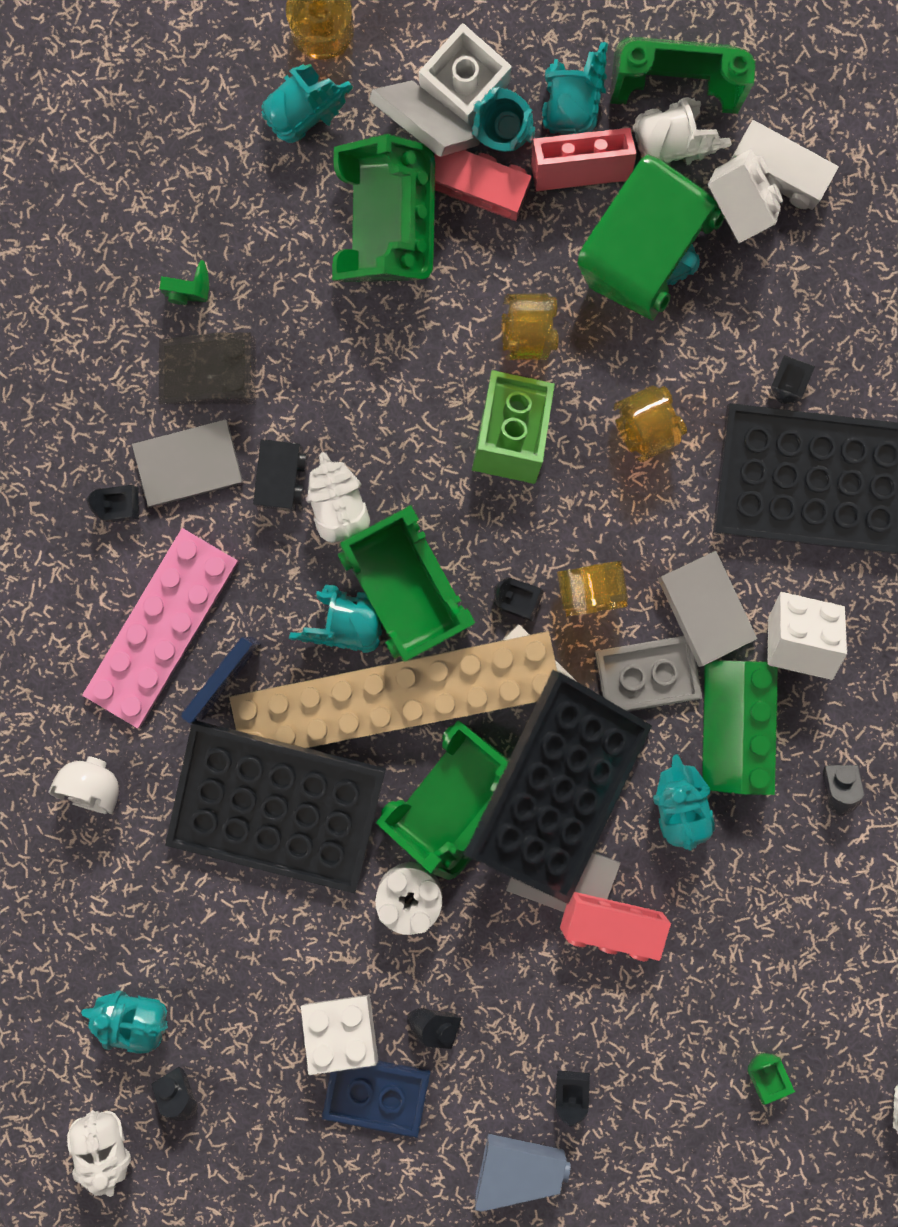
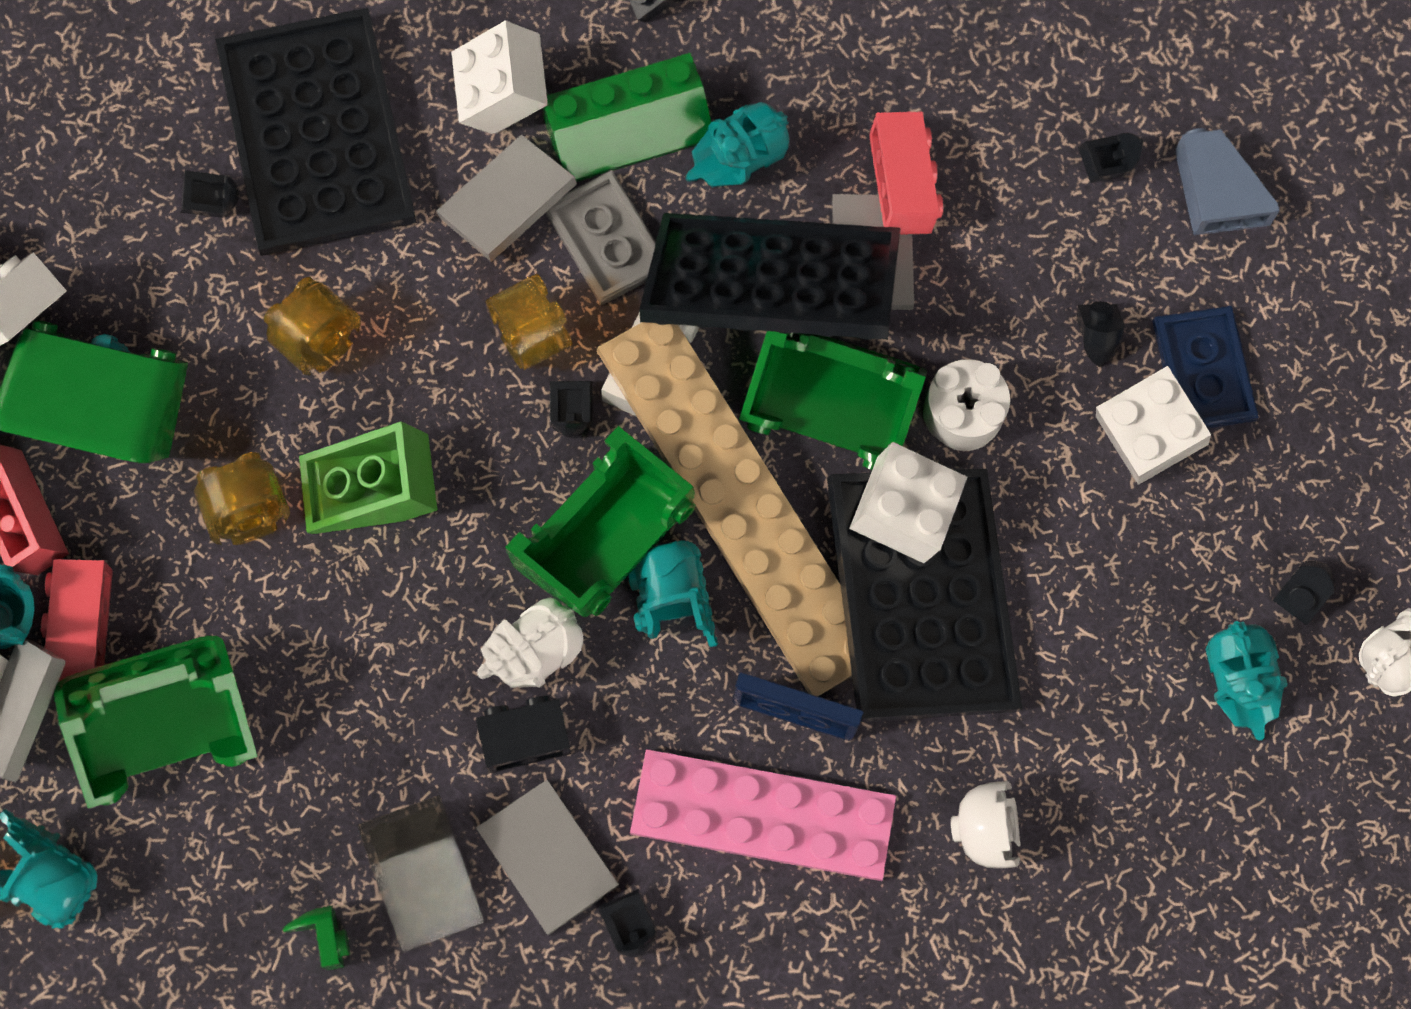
camera: 115 degrees left, 15 degrees down
none -> white brick [849,442,967,563]

